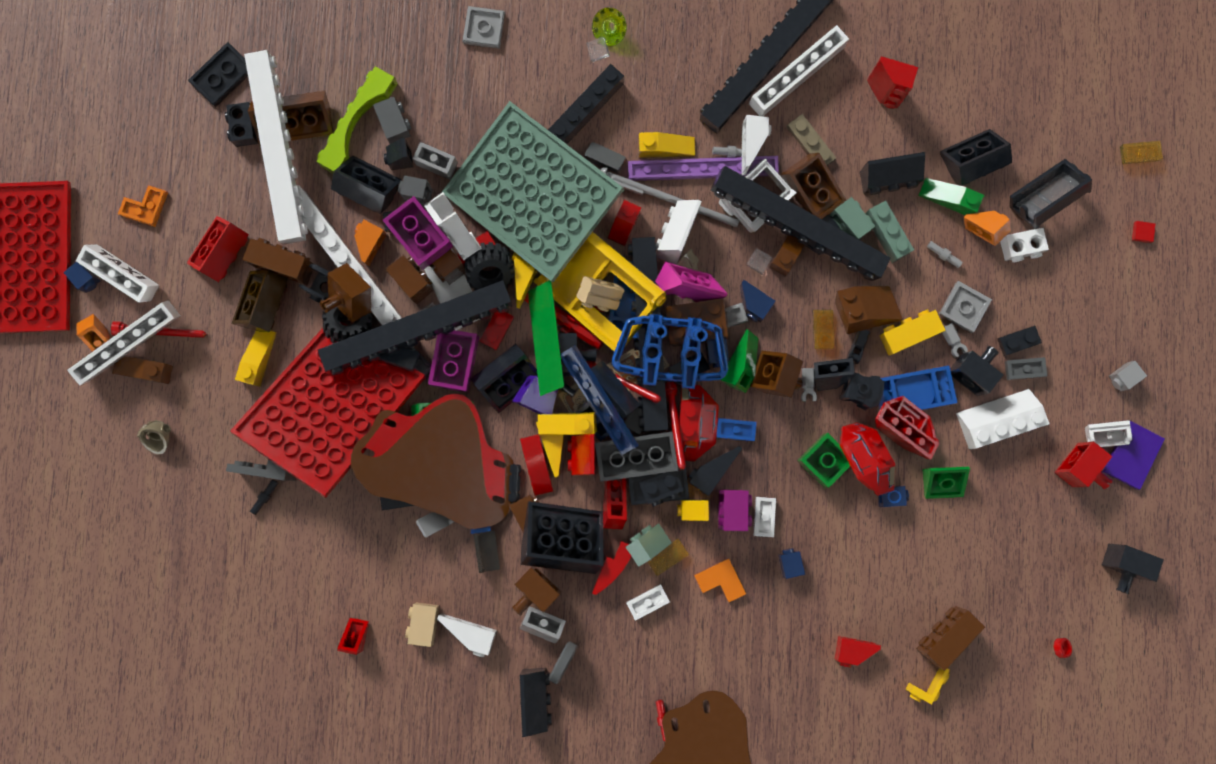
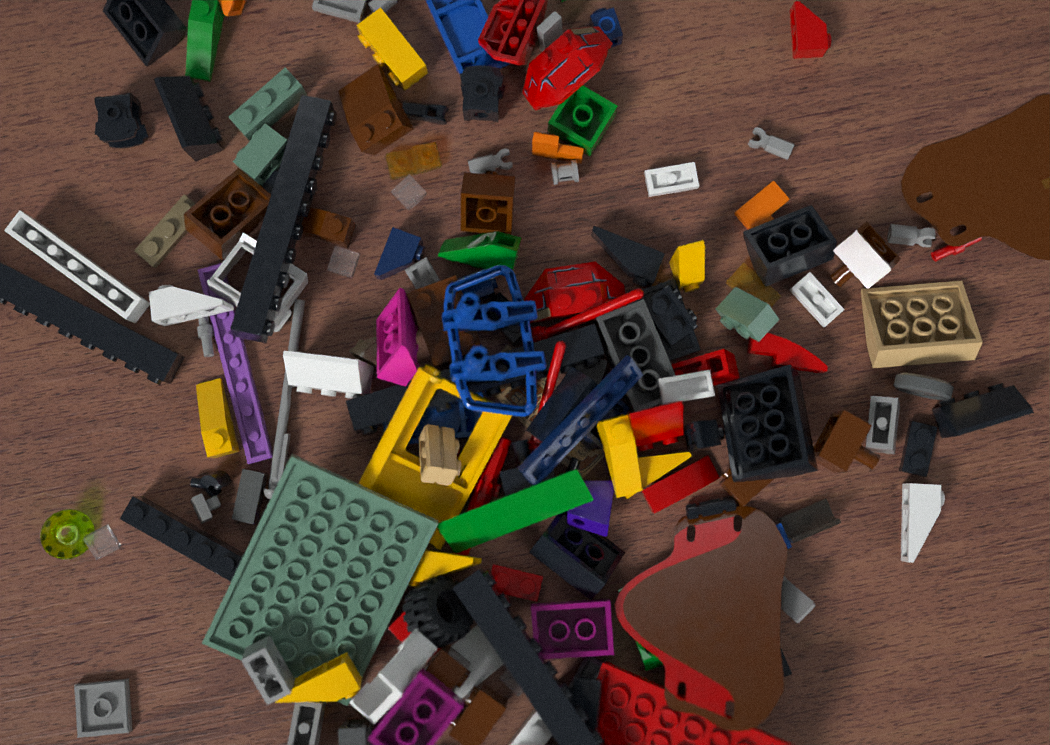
camera: 100 degrees left, 0 degrees up
red slope [337,618,369,655] -> none
tan brick [405,602,439,647] -> none
red slope [608,200,641,246] -> none
blue plate [716,418,757,441] -> none
magenta brick [718,490,752,531] -> none
dark blue brick [778,548,805,579] -> none
black slope [814,358,855,391] -> none
red slope [867,56,918,109] -> none
light grey bar [927,241,963,268] -> none
none -> black piece [95,93,149,148]
none -> black piece [190,470,232,498]
none -> light grey tile [191,493,221,524]
none -> light grey brick [241,635,295,705]
none -> yellow slope [275,652,362,703]
none -> clear tile [391,175,427,211]
none -> orange tile [532,132,584,164]
none -> light grey tile [537,11,563,52]
none -> light grey bush [551,159,579,185]
none -> white tile [658,370,715,405]
none -> black slope [683,419,724,451]
none -> black slope [743,205,837,287]
none -> light grey bar [747,127,794,160]
none -> brick [831,221,901,289]
none -> tan slope [861,281,983,368]
none -> light grey bar [887,224,935,247]
none -> black plate [899,421,937,477]

